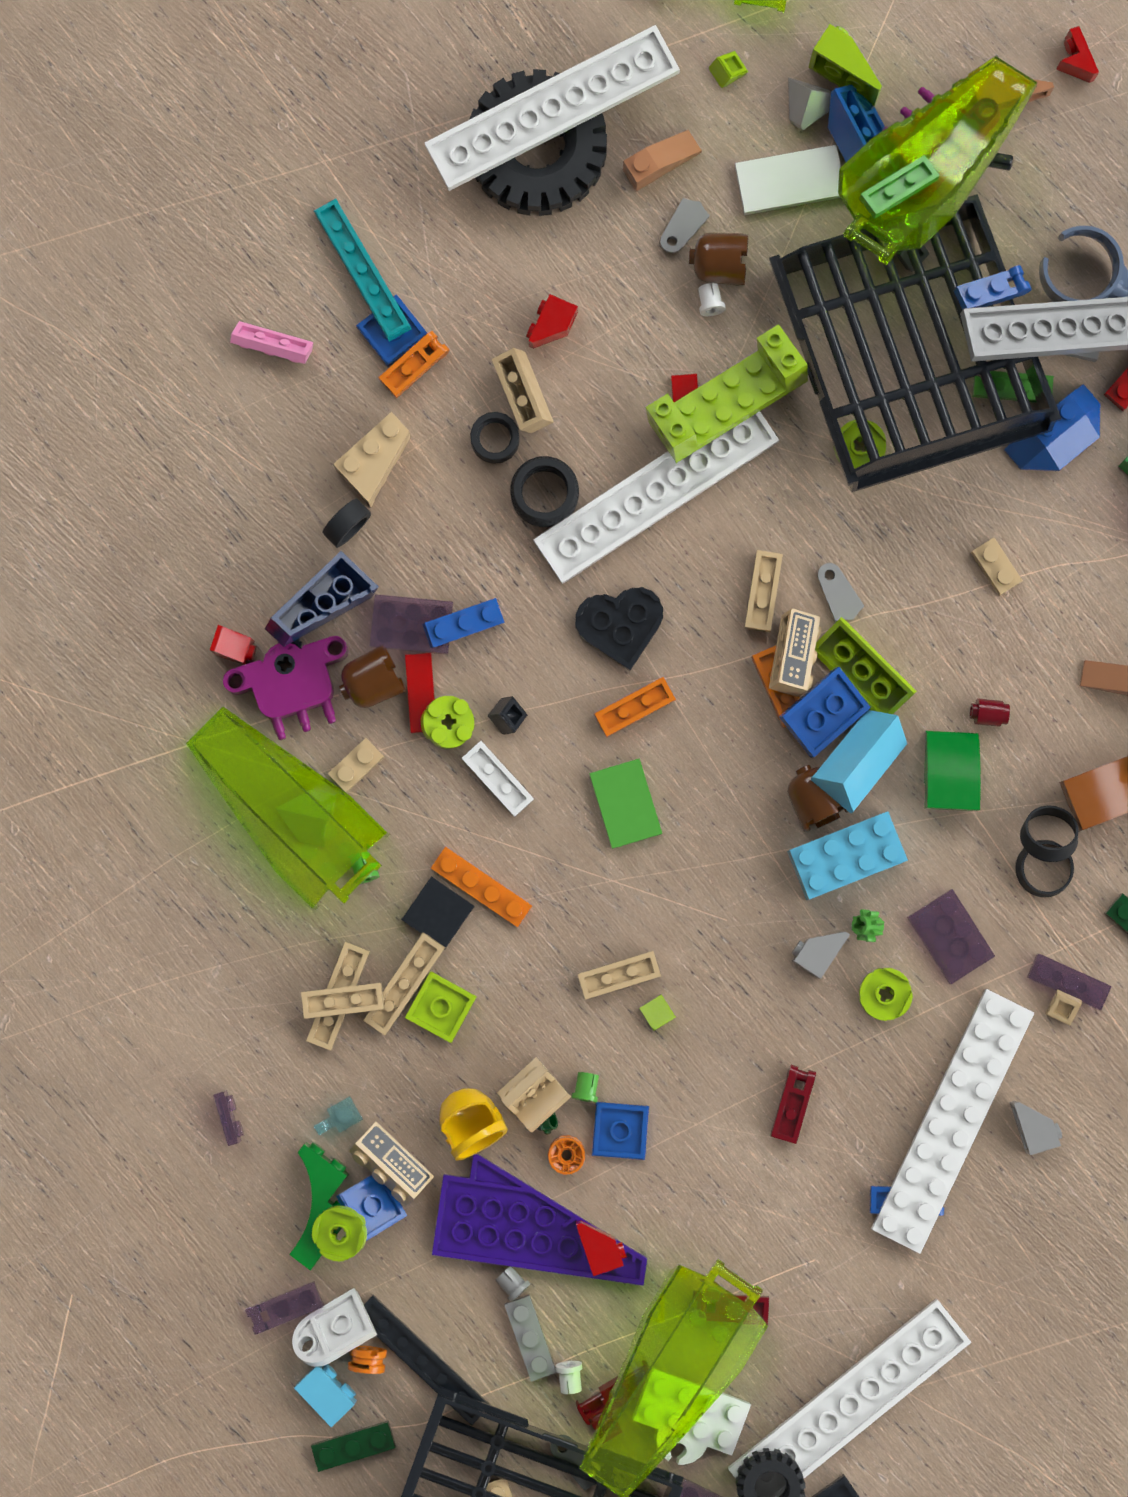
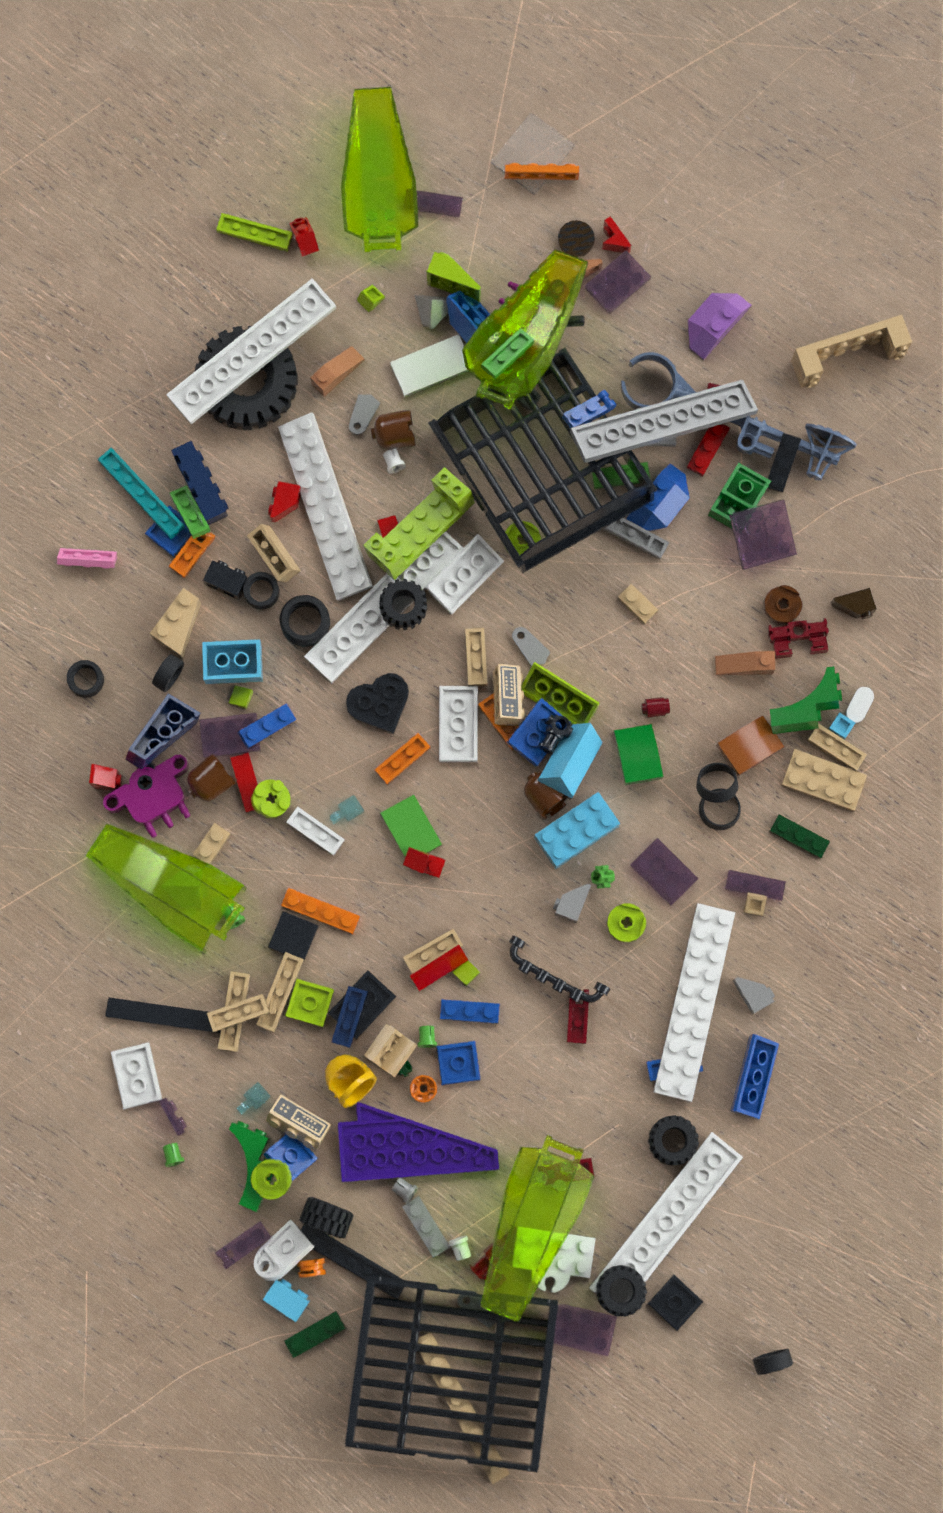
camera: 15 degrees left, 5 degrees down
black slope [488,696,528,735] -> none
red slope [576,1220,627,1276] -> none
none -> black tyre [67,660,104,698]
none -> black tile [105,997,221,1033]
none -> white tile [111,1042,162,1110]
none -> bright green bush [162,1143,185,1167]
none -> bright green plate [170,485,210,539]
none -> dark blue wedge [171,440,229,525]
none -> medium azure brick [202,640,263,684]
none -> black brick [203,560,247,600]
none -> lime slope [229,685,253,710]
none -> white plate [278,412,373,601]
none -> black tyre [299,1197,354,1238]
none -> black plate [328,970,396,1040]
none -> clear light blue plate [329,795,364,824]
none -> dark blue plate [331,986,367,1048]
none -> black tyre [379,579,427,630]
none -> red slope [402,847,446,878]
none -> red tile [410,945,468,991]
none -> white tile [424,534,504,615]
none -> white tile [439,686,478,762]
none -> blue plate [440,999,500,1024]
none -> black bar [509,935,611,1003]
none -> black connector [538,714,573,755]
none -> dark brown tile [558,220,595,257]
none -> clear purple plate [585,250,651,314]
none -> light grey plate [603,518,669,560]
none -> black tyre [648,1115,699,1165]
none -> blue slope [730,1034,779,1119]

